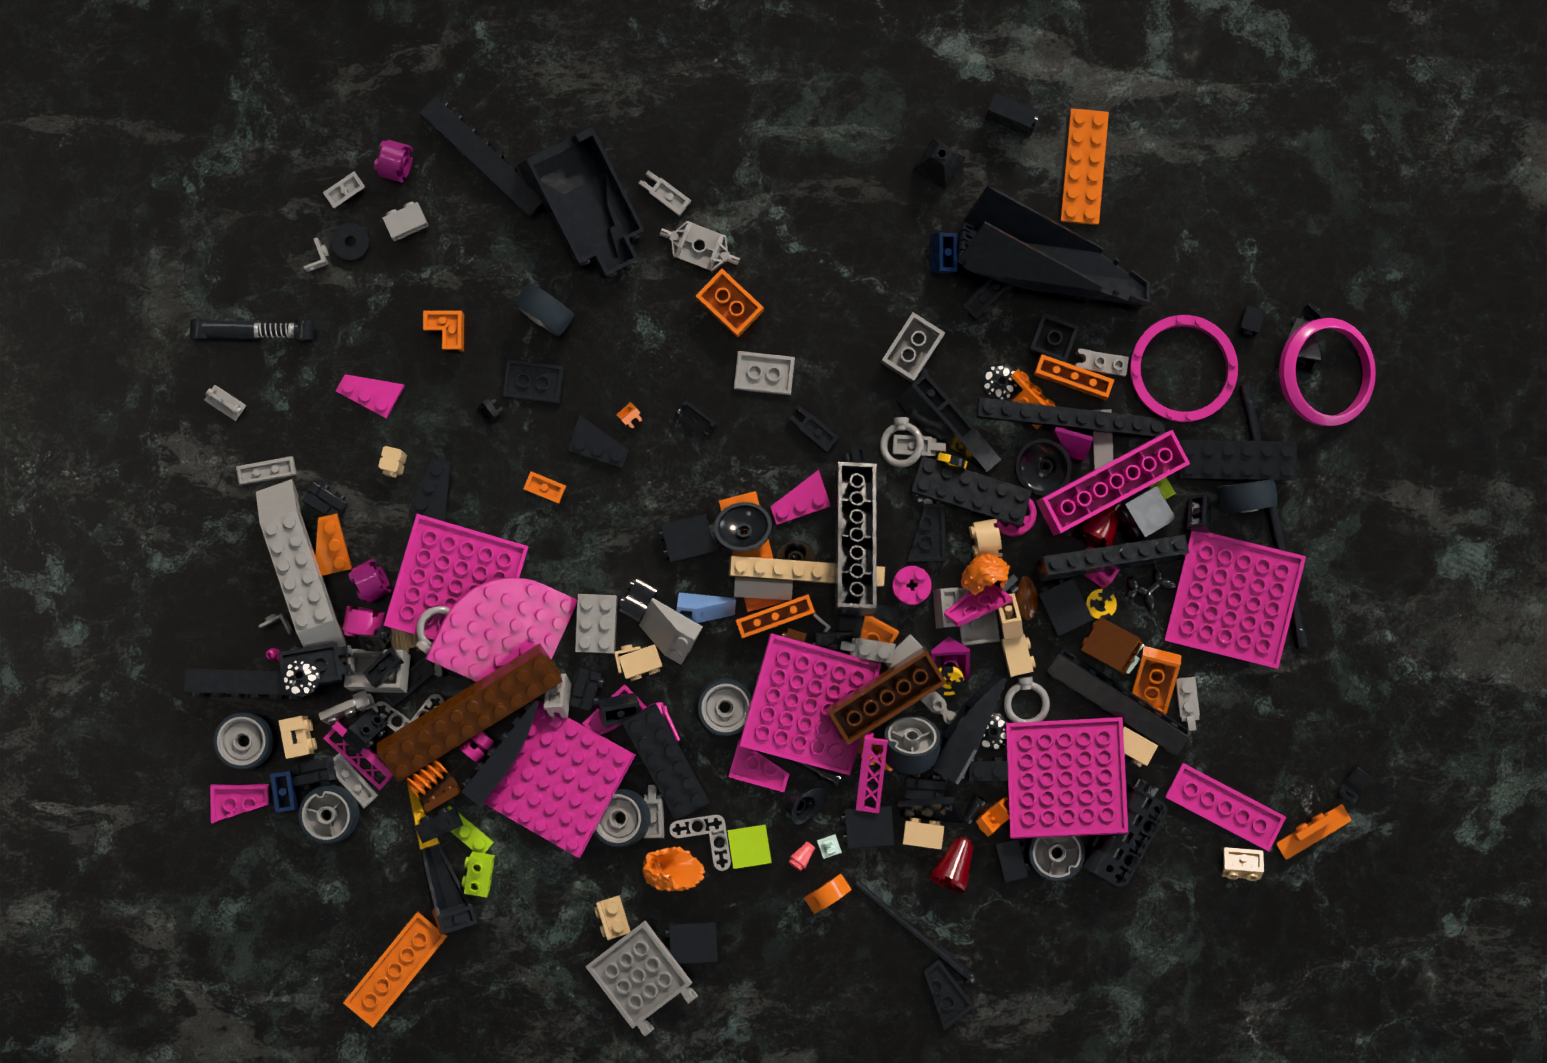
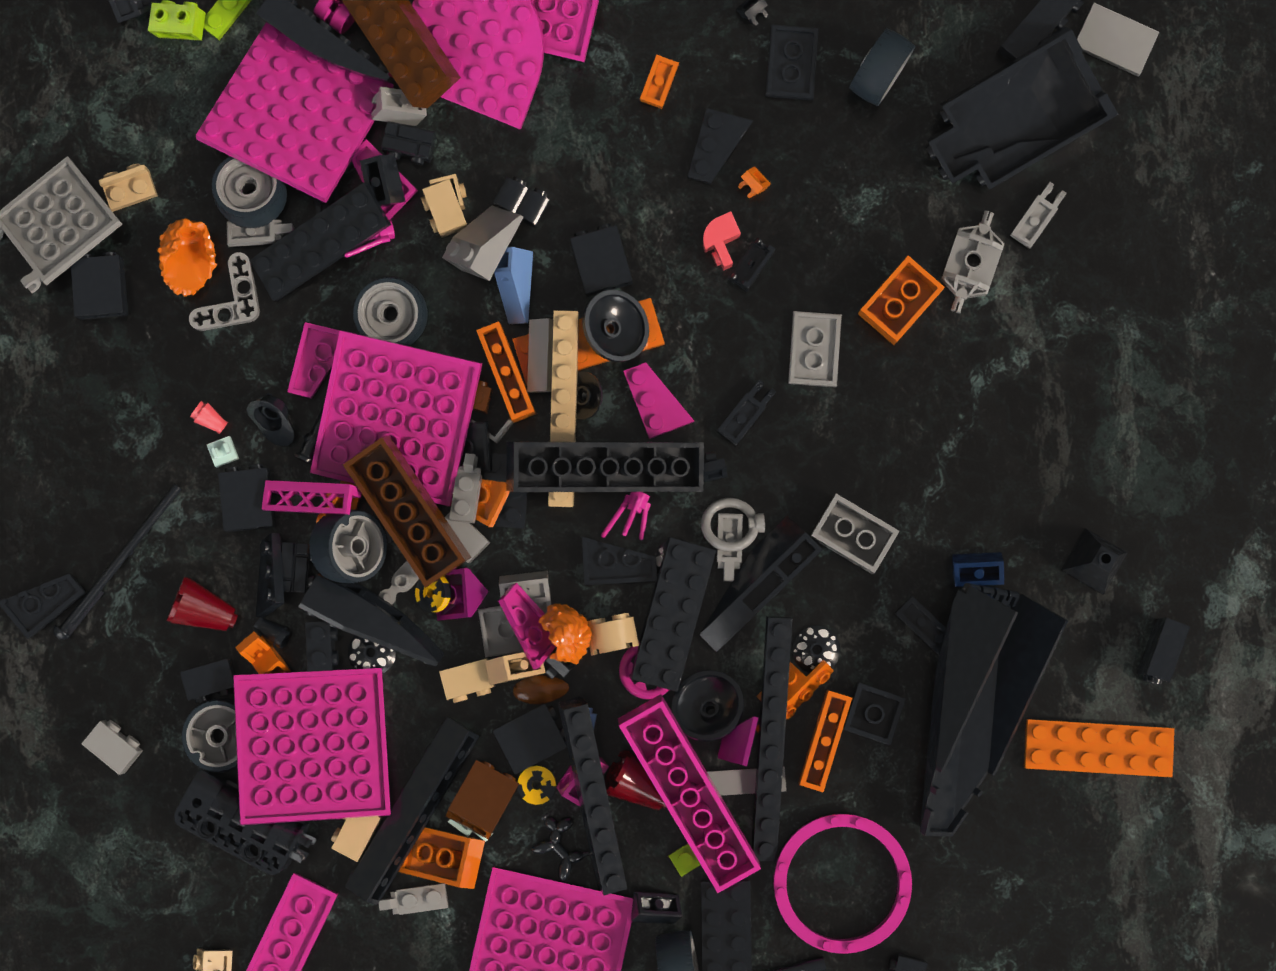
camera: 90 degrees right, 0 degrees up
light grey brick [575,594,618,654] -> none
lime tile [727,824,772,869] -> none
orange brick [804,874,852,914] -> none
dark pink brick [892,566,931,606] -> none
tan brick [902,817,944,849] -> none
piece [936,453,968,469] -> none
light grey piece [1004,676,1050,723] -> none
light grey plate [1074,349,1129,377] -> none
brick [1115,486,1176,542] -> none
none -> light grey brick [82,720,143,775]
none -> dark pink plant [601,492,651,540]
none -> coral brick [703,212,741,271]
none -> light grey tile [1077,3,1159,77]

